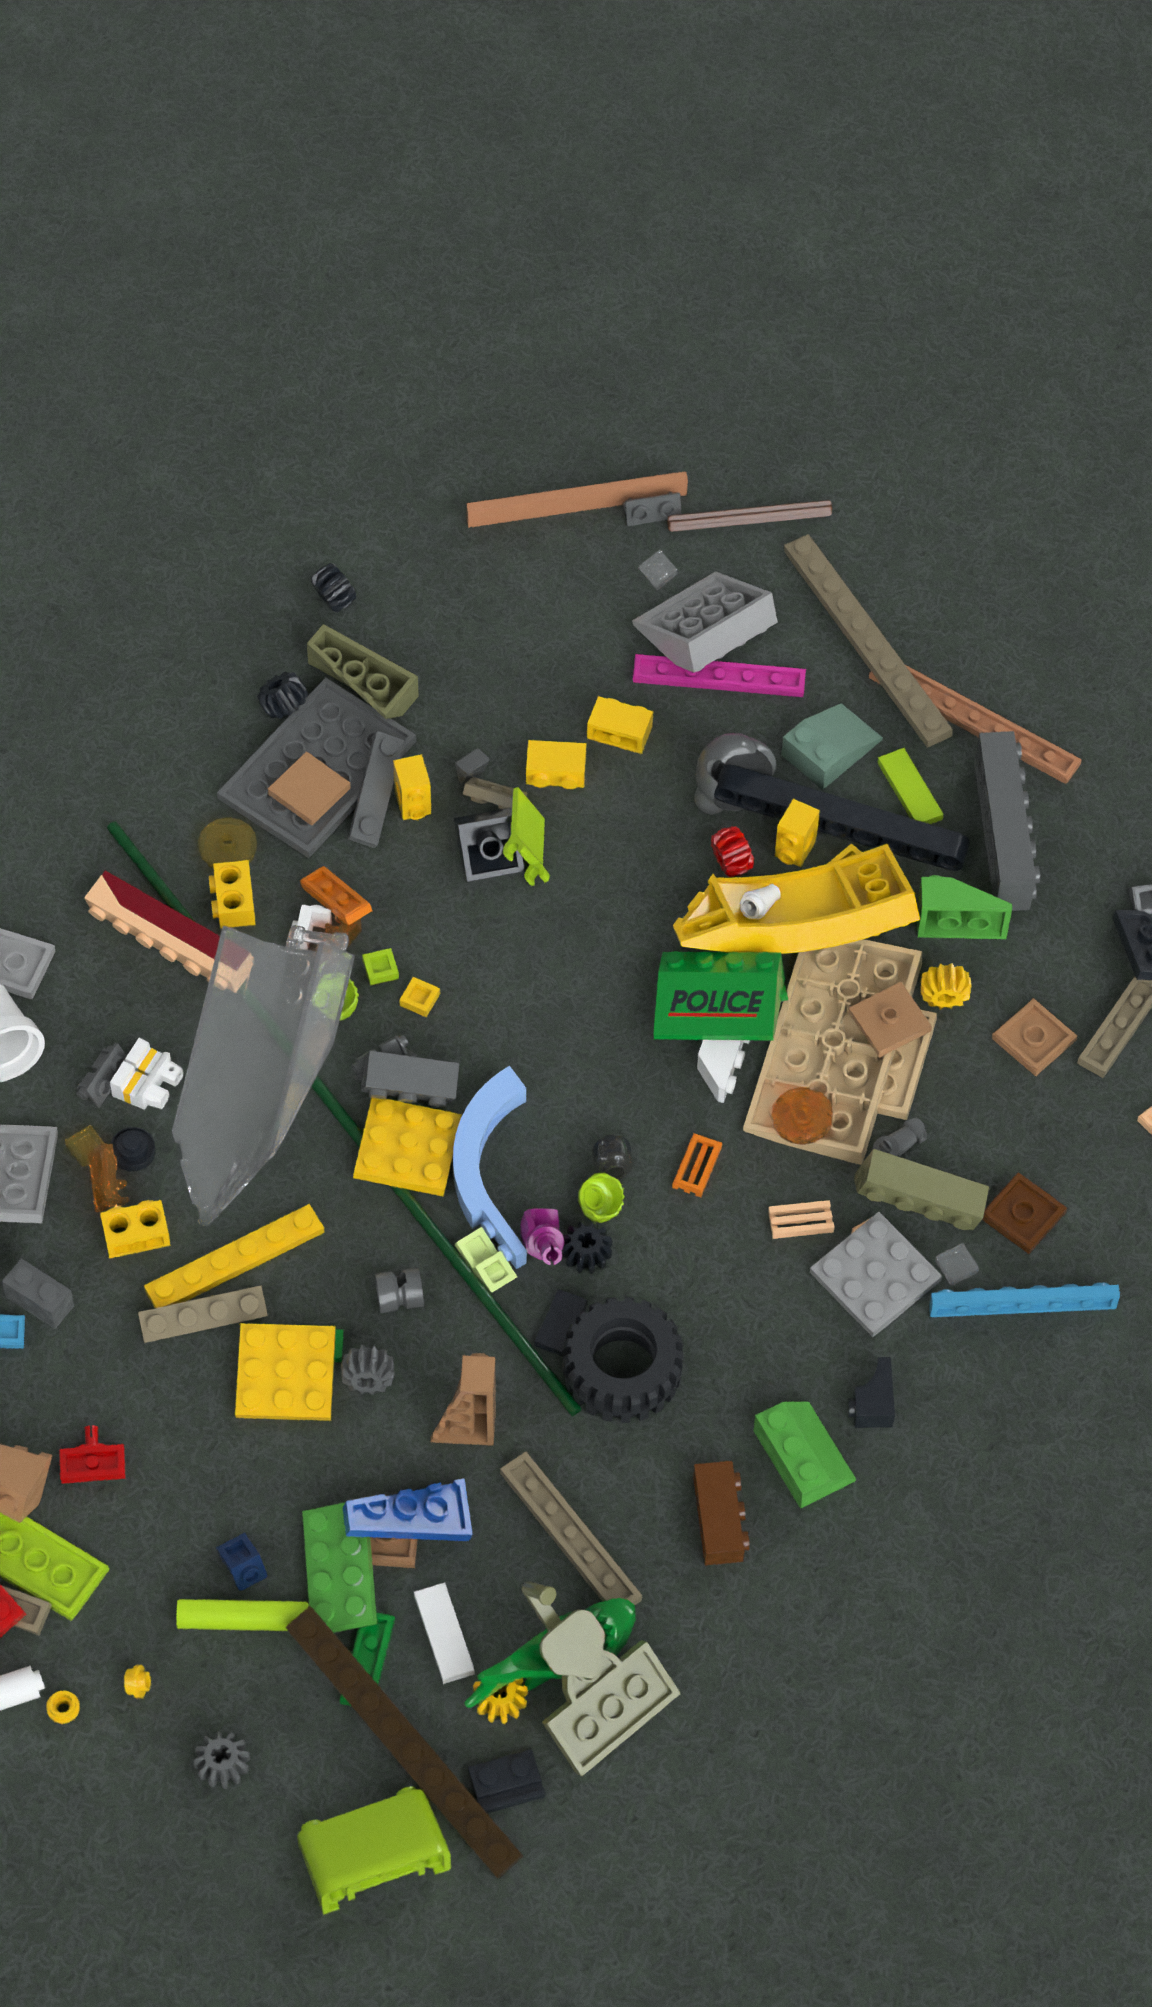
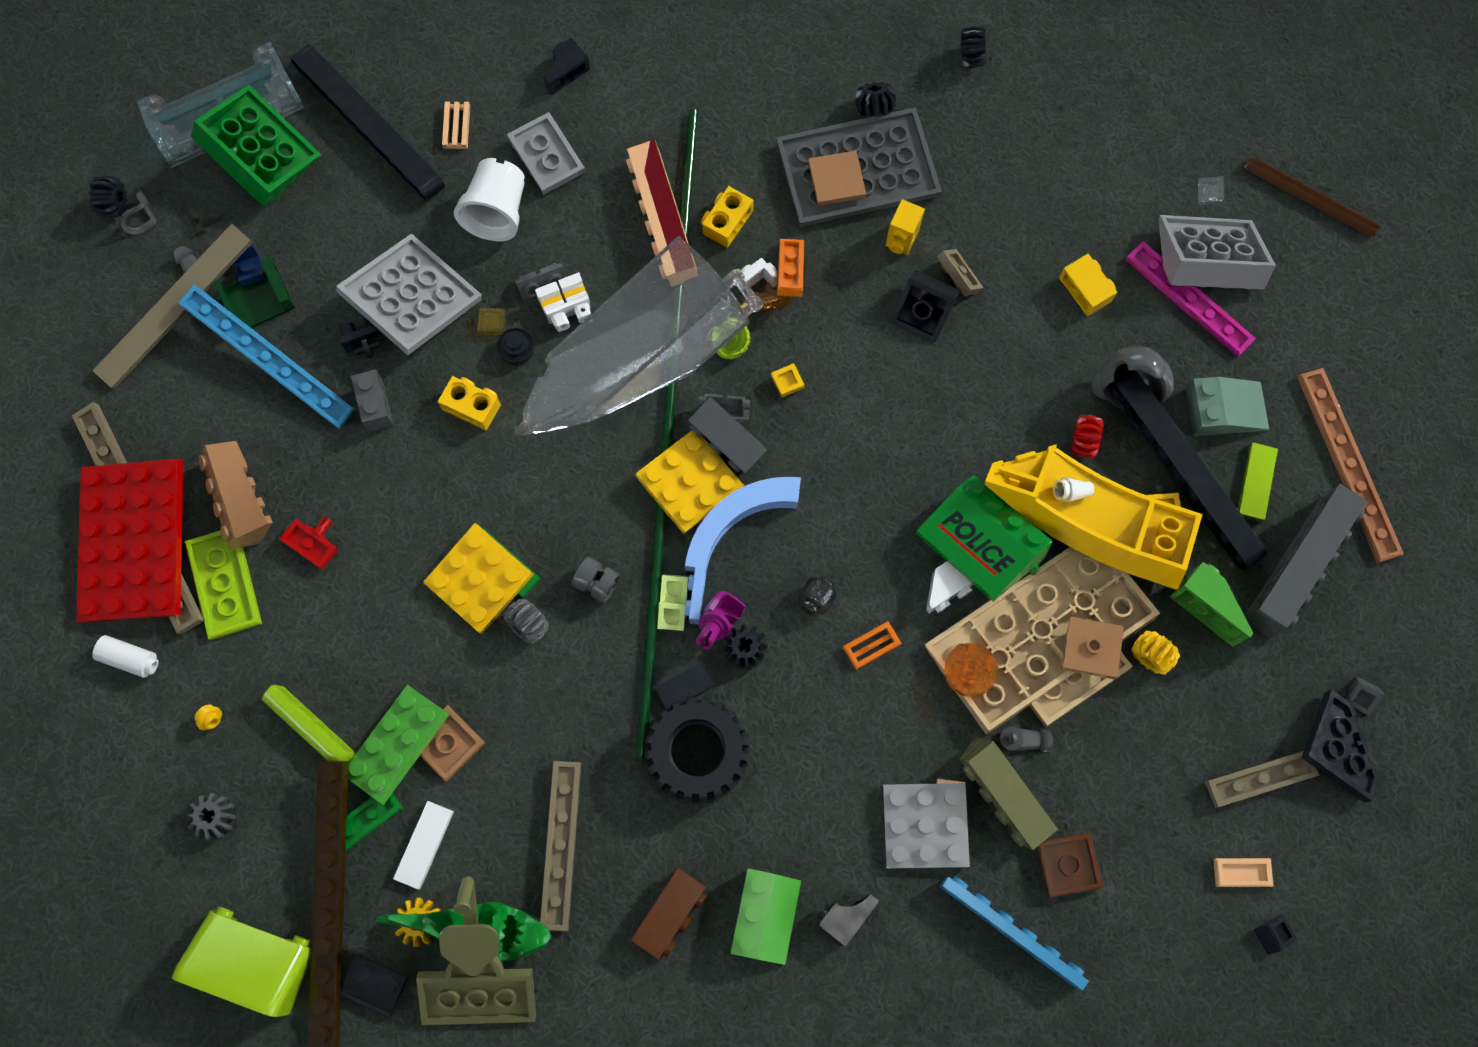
camera: 40 degrees right, 15 degrees up
yellow plate [46,1691,80,1724] -> none
clear orange plate [88,1144,129,1212] -> none
dark tan plate [138,1285,268,1343] -> none
yellow plate [144,1204,325,1308] -> none
clear yellow plate [198,817,257,869] -> none
dark blue bracket [216,1533,267,1591] -> none
olive wedge [307,624,419,719] -> none
wing [343,1478,473,1541] -> none
dark grey plate [348,731,404,848] -> none
lime plate [362,948,399,986] -> none
medium nougat wedge [431,1353,496,1445] -> none
dark grey slope [455,748,490,785] -> none
nougat tile [466,472,688,528] -> none
lime flag [503,787,550,886] -> none
yellow brick [526,740,586,789] -> none
lime hair [578,1173,625,1223] -> none
dark grey hinge [623,492,682,526] -> none
light nougat tile [768,1200,834,1239] -> none
yellow brick [775,799,820,867] -> none
dark tan plate [784,534,953,748] -> none
clear plate [935,1243,979,1286] -> none
medium nougat tile [992,998,1077,1076] -> none

